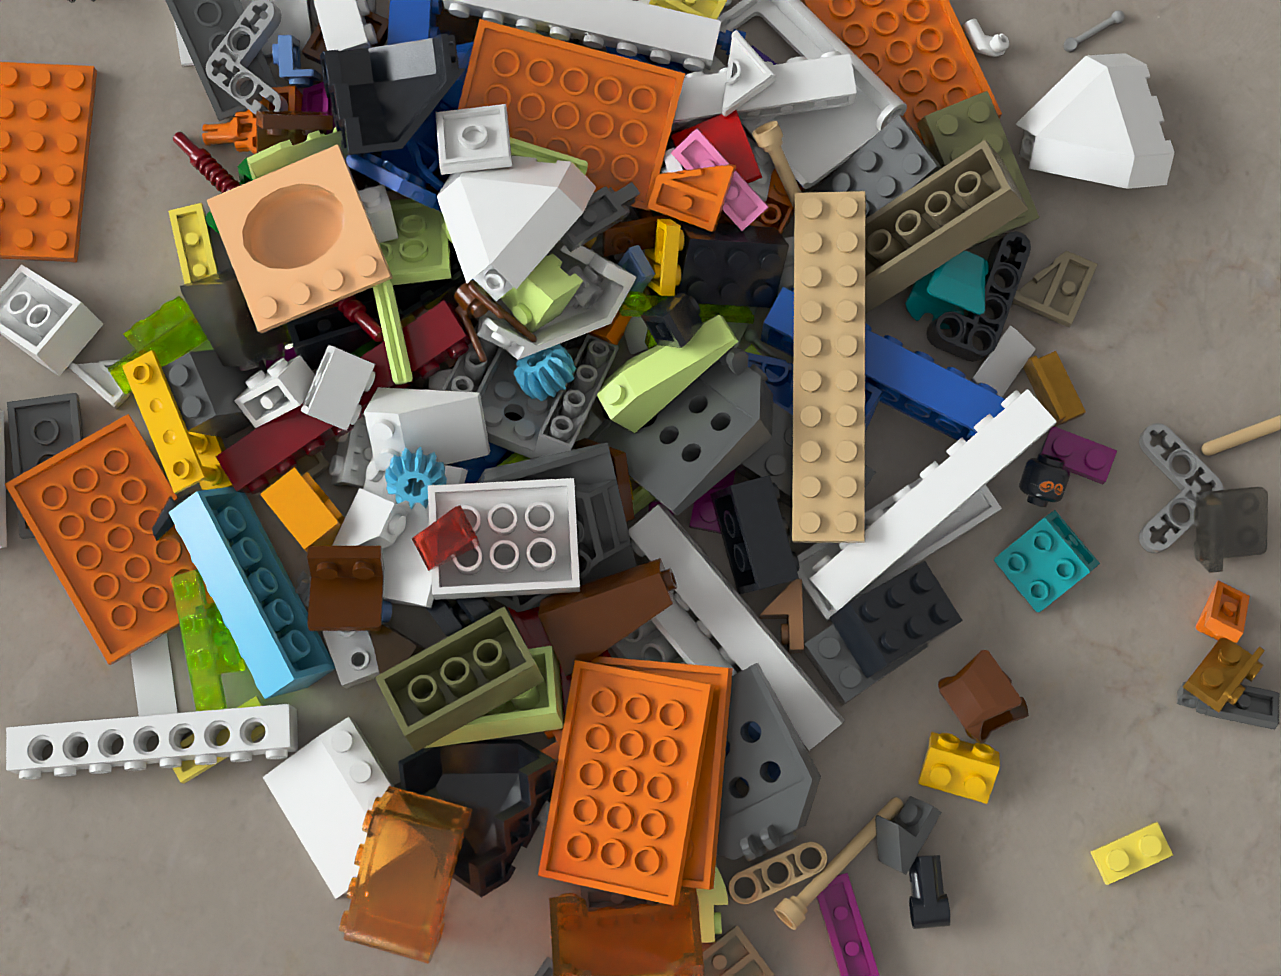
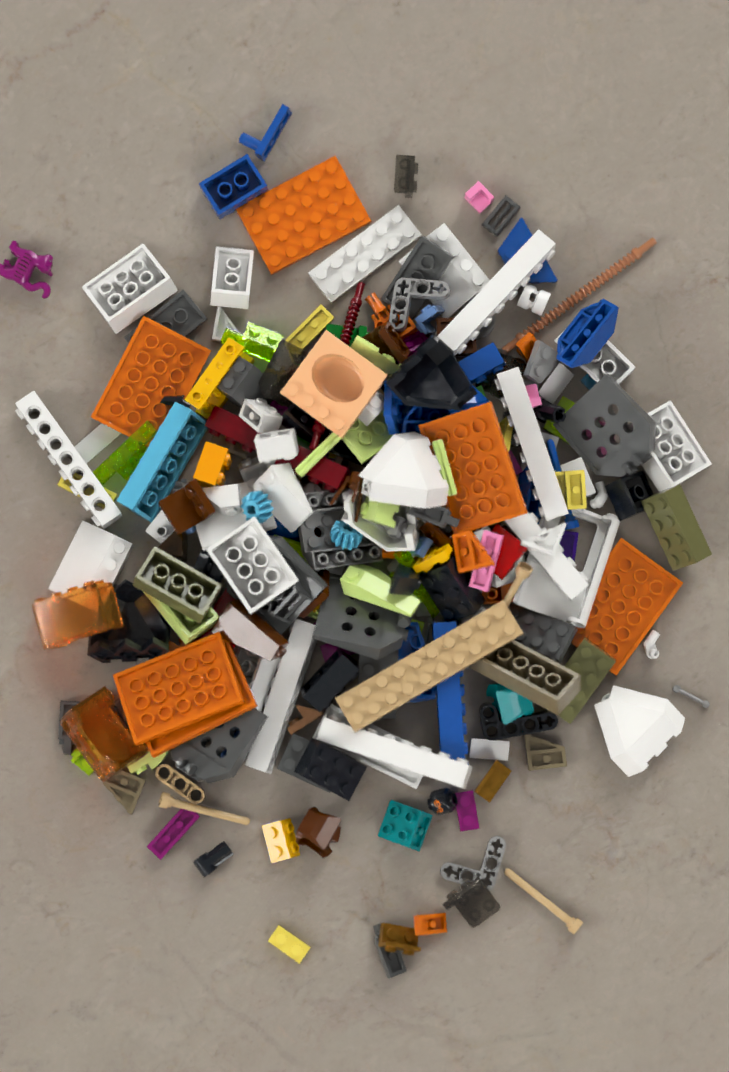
camera: 55 degrees right, 5 degrees up
clear red slope [412,505,480,571] -> none
white tile [436,104,512,175] -> none
dark grey slope [875,796,942,875] -> none
none -> white plate [308,205,422,304]

